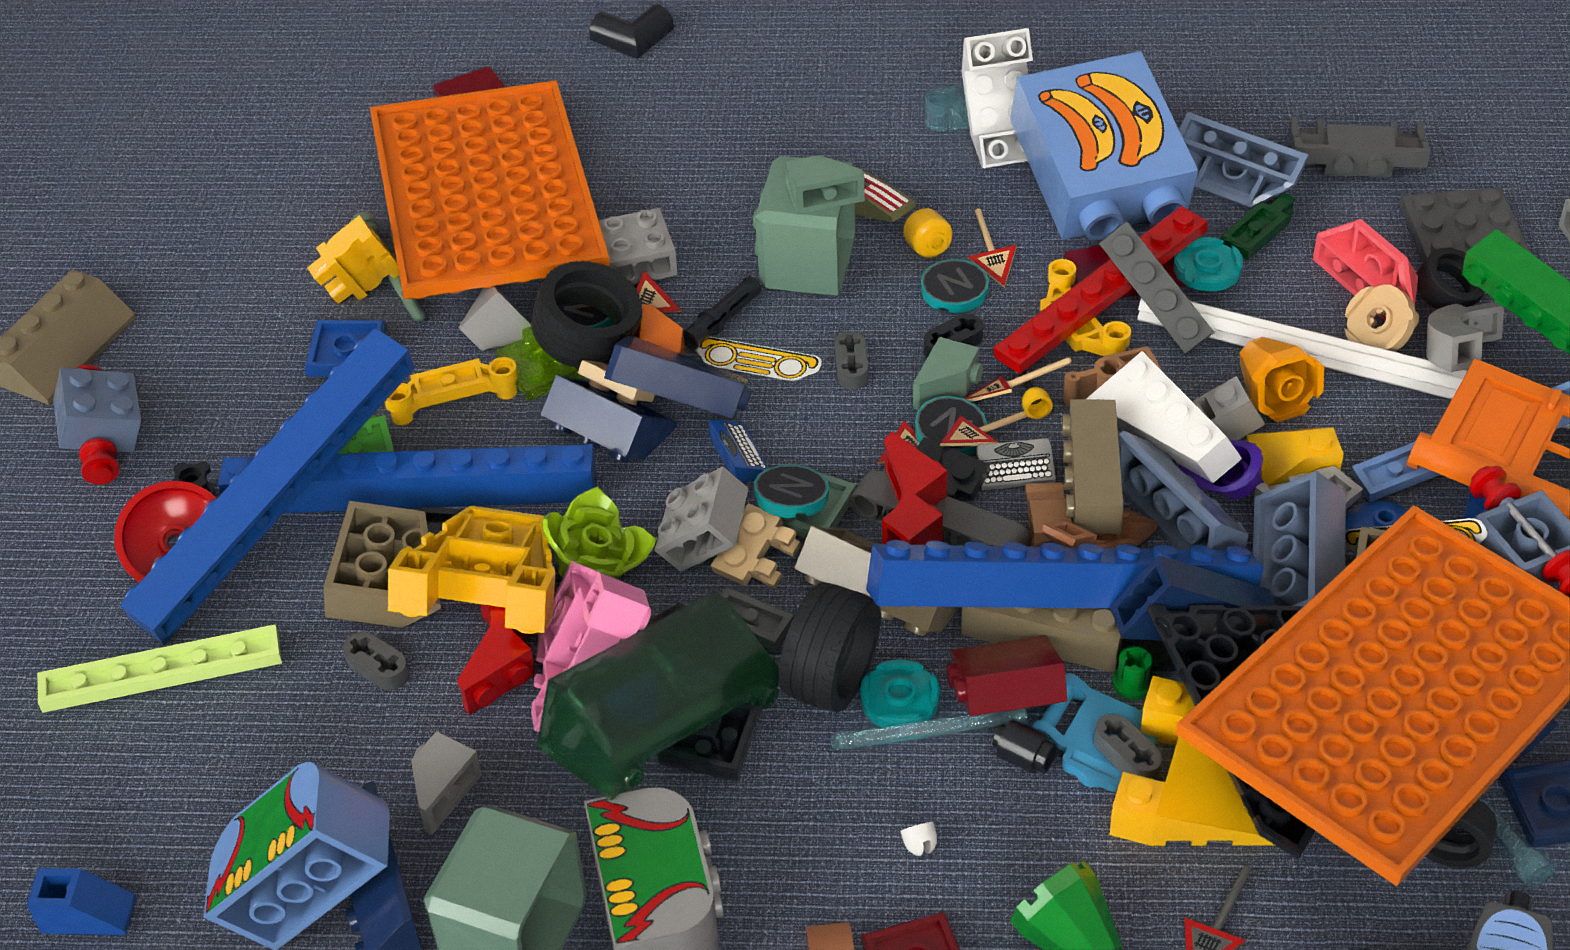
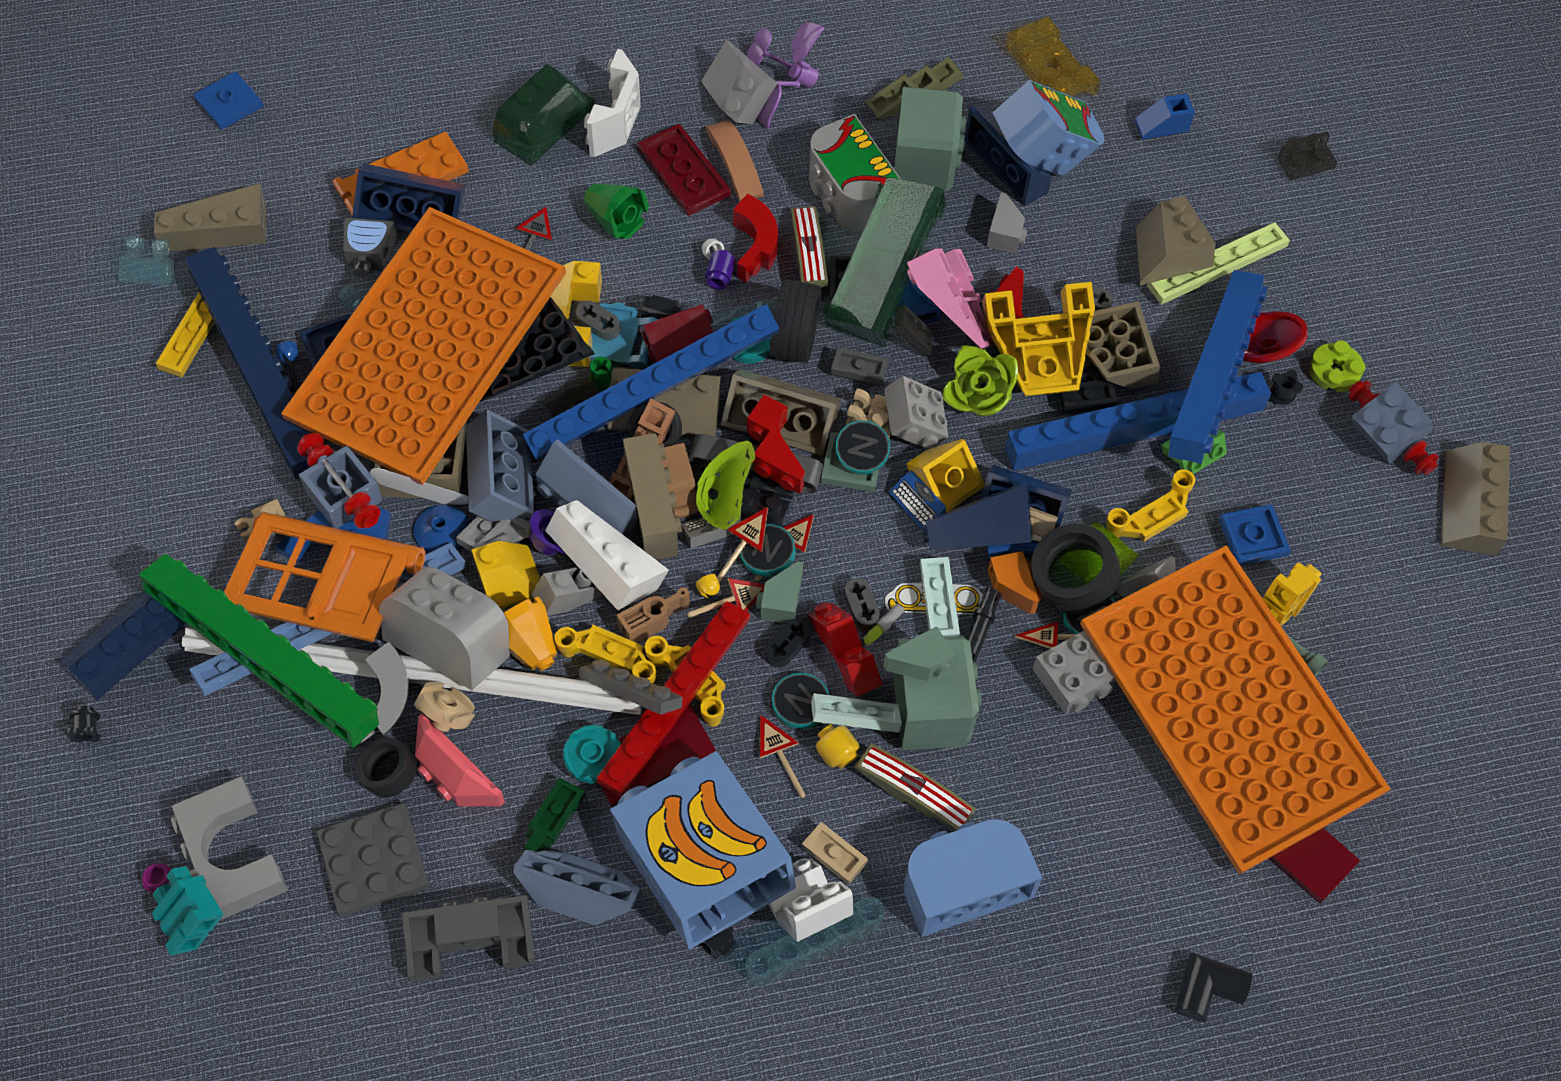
camera: 160 degrees right, 15 degrees up
dark blue slope [1110,555,1276,640] -> none
none -> light grey brick [380,567,510,690]
none -> yellow plate [554,625,656,684]
none -> lime piece [696,441,755,530]
none -> dark purple brick [705,250,736,290]
none -> red arch [733,193,778,283]
none -> slope [791,206,828,287]
none -> tan plate [802,822,868,885]
none -> red arch [806,602,883,697]
none -> light aqua plate [811,693,902,732]
none -> light grey piece [864,604,904,646]
none -> medium blue brick [904,819,1042,937]
none -> yellow slope [906,439,985,512]
none -> light aqua plate [920,557,960,637]
none -> dark tan wedge [1135,196,1215,286]
none -> lime plate [1309,340,1366,392]

